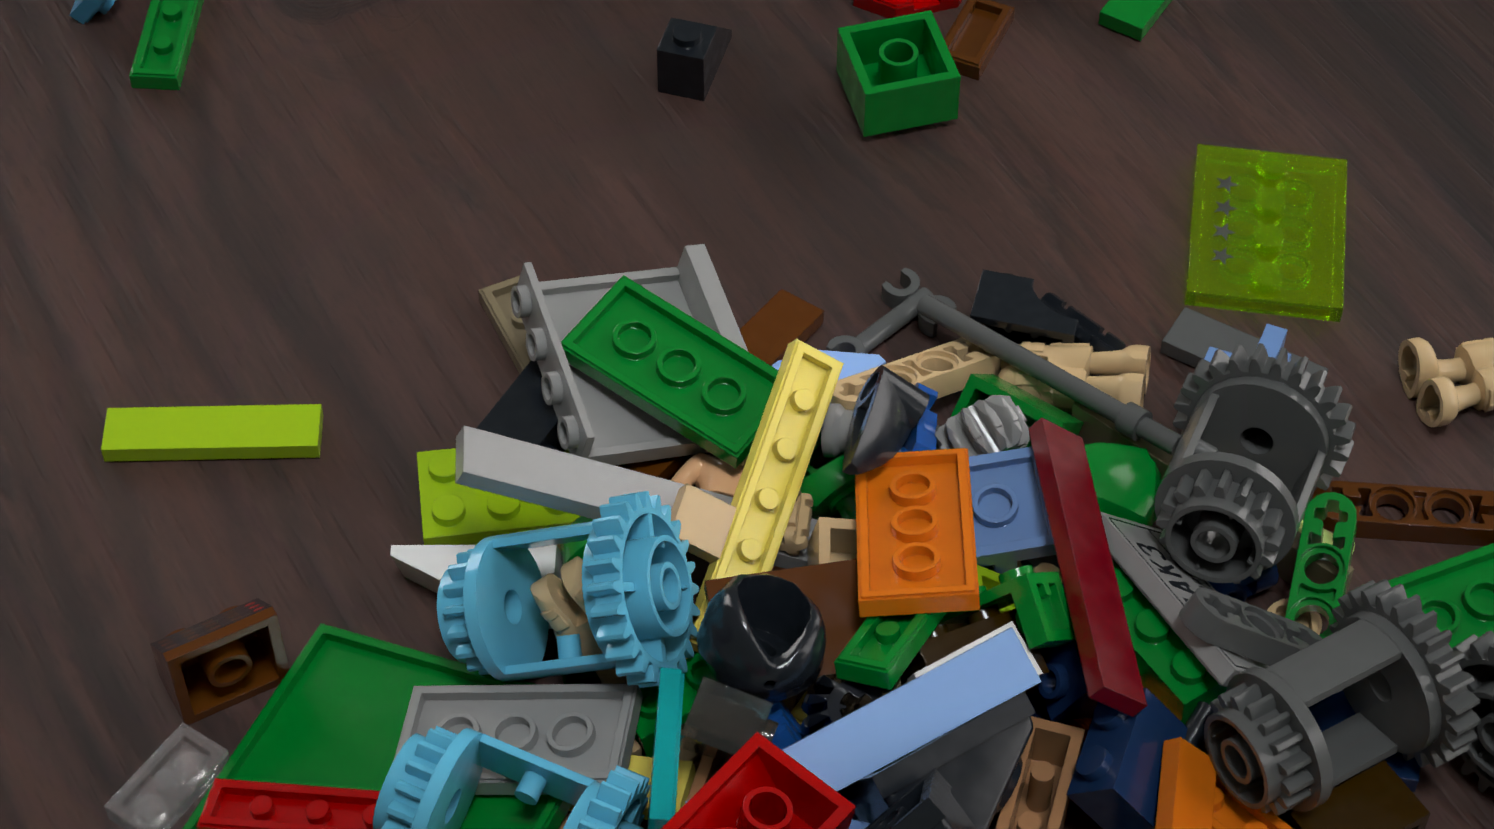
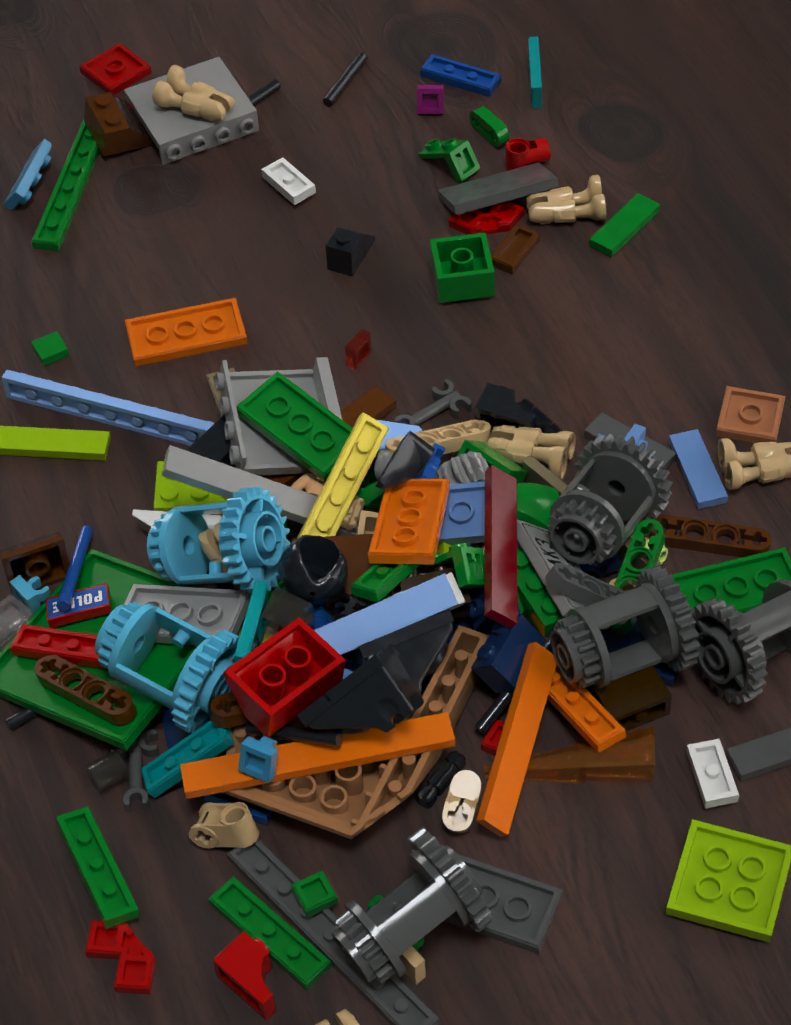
camera: 10 degrees right, 0 degrees up
tan tile [671,483,736,563] -> none
dark grey bar [917,294,1182,456] -> none
clear neon green plate [1184,144,1348,322] -> none
none -> light blue plate [2,370,214,446]
none -> medium azure tile [9,575,51,618]
none -> green tile [31,331,70,366]
none -> tile [46,583,112,628]
none -> blue bar [56,526,93,611]
none -> orange tile [125,298,248,367]
none -> clear red tile [345,329,372,370]
none -> medium blue tile [668,429,728,509]
none -> nougat tile [716,386,786,443]

